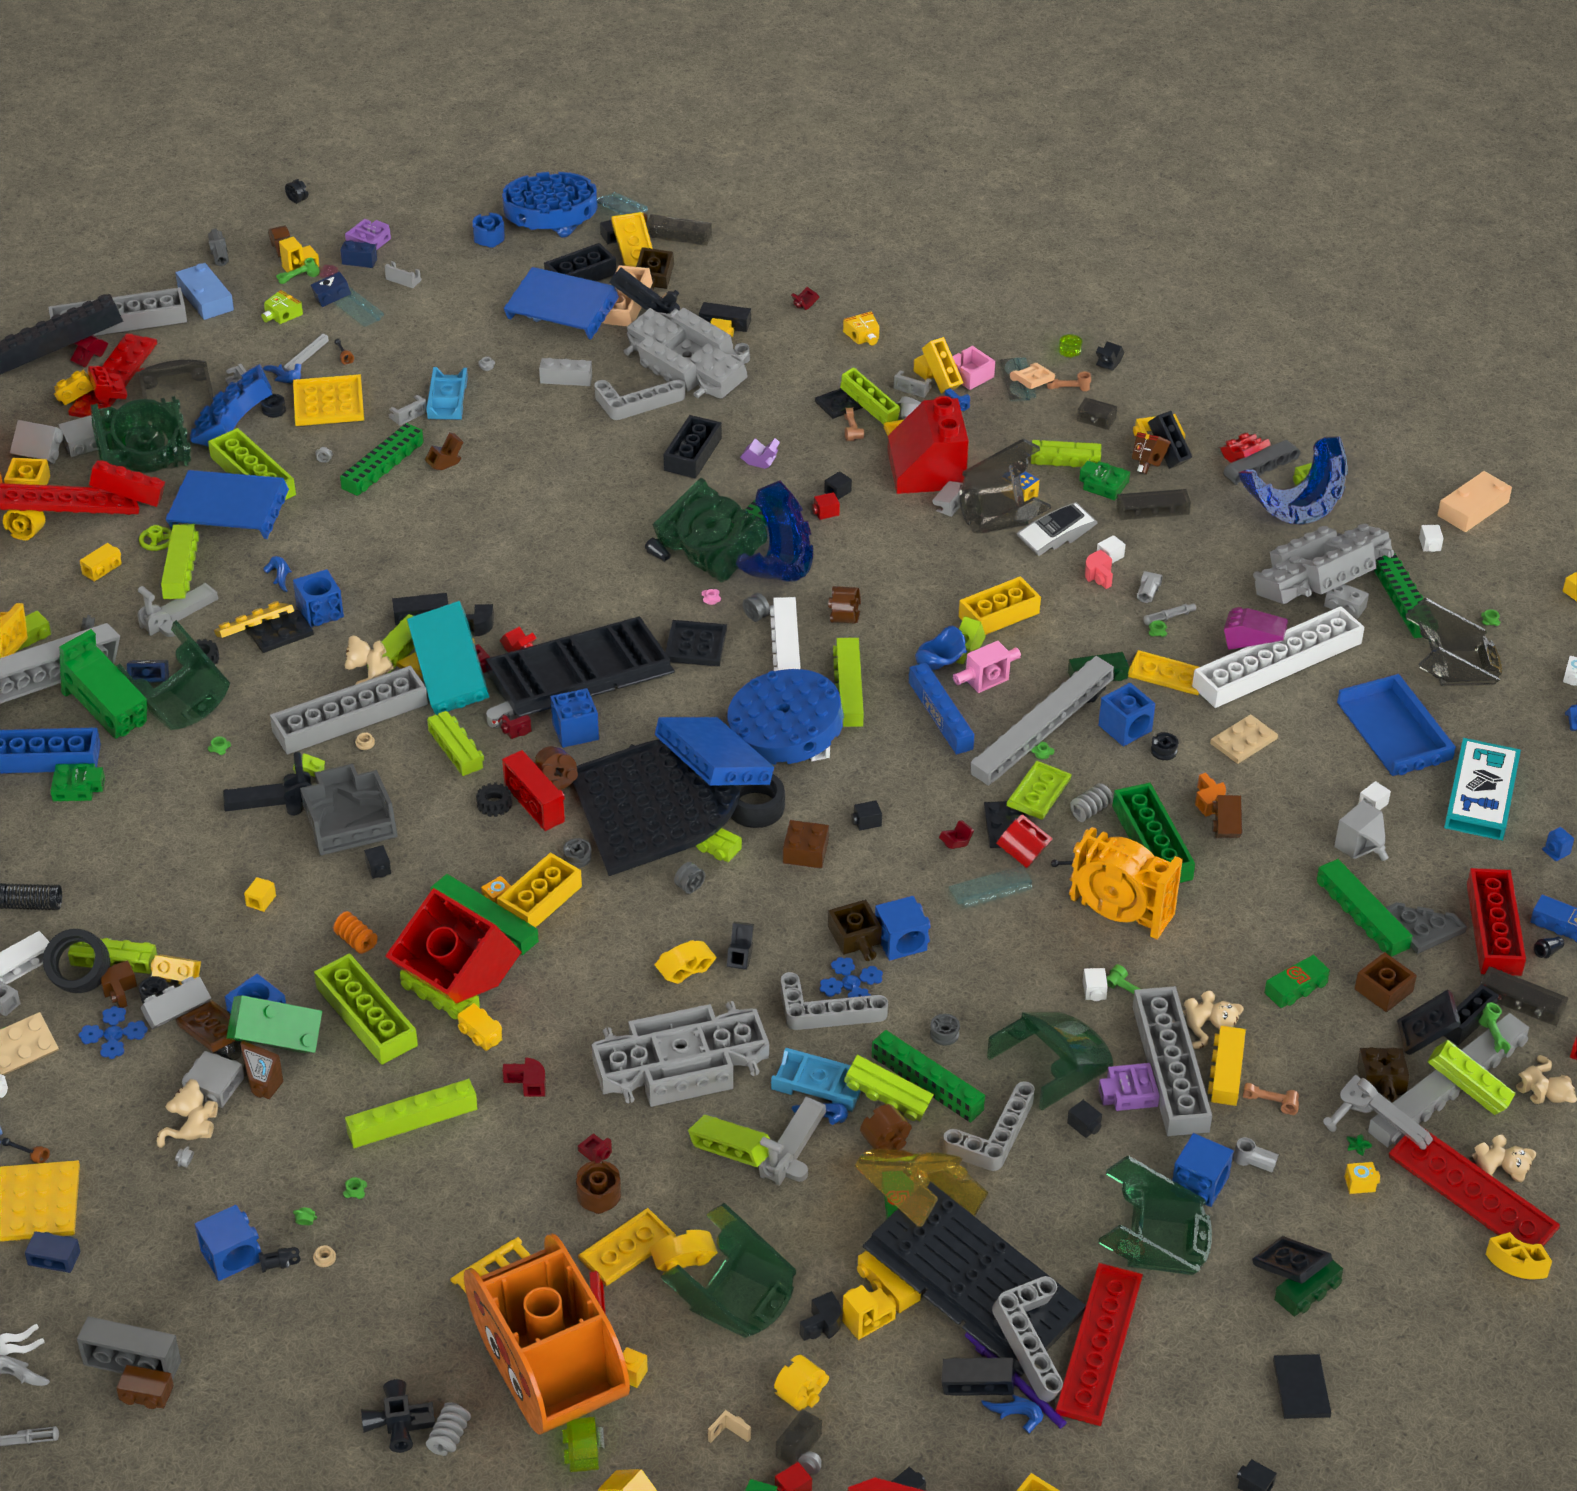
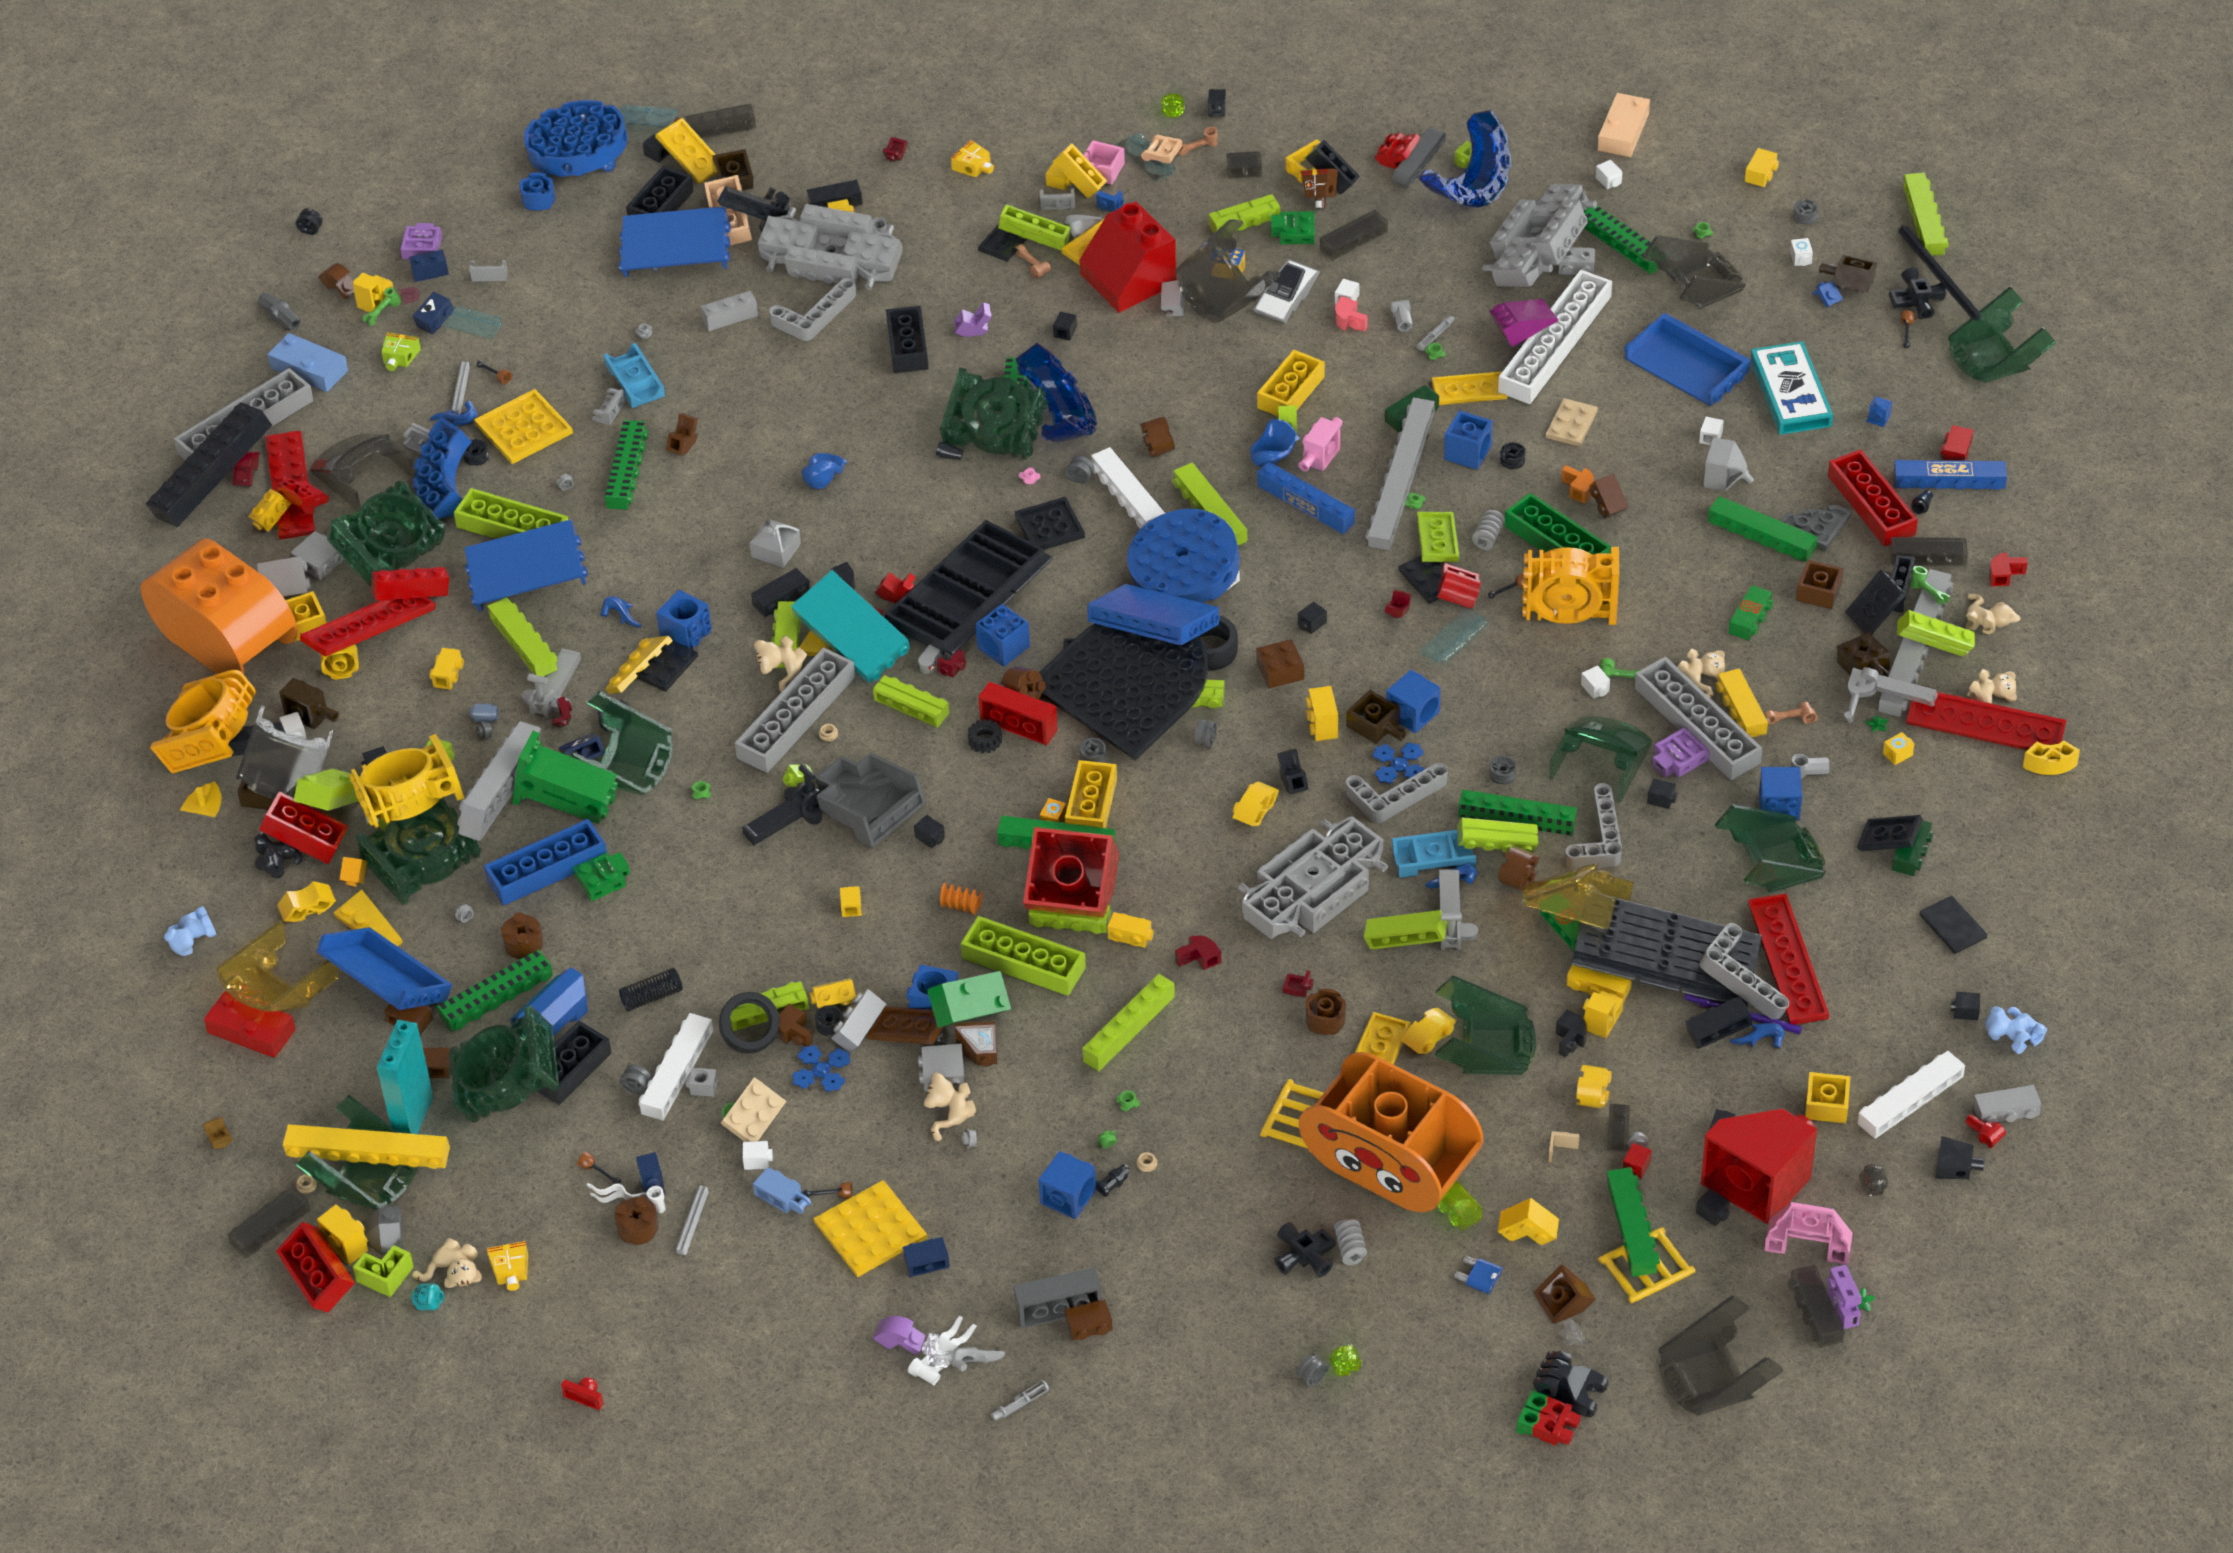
camera: 25 degrees left, 5 degrees up
lime piece [139,525,172,551] -> none
red brick [812,492,840,520] -> none
none -> sand blue brick [470,704,498,723]
none -> dark red bracket [552,697,572,728]
none -> light grey piece [750,519,801,568]
none -> blue piece [802,453,847,489]
none -> yellow brick [1306,686,1338,741]

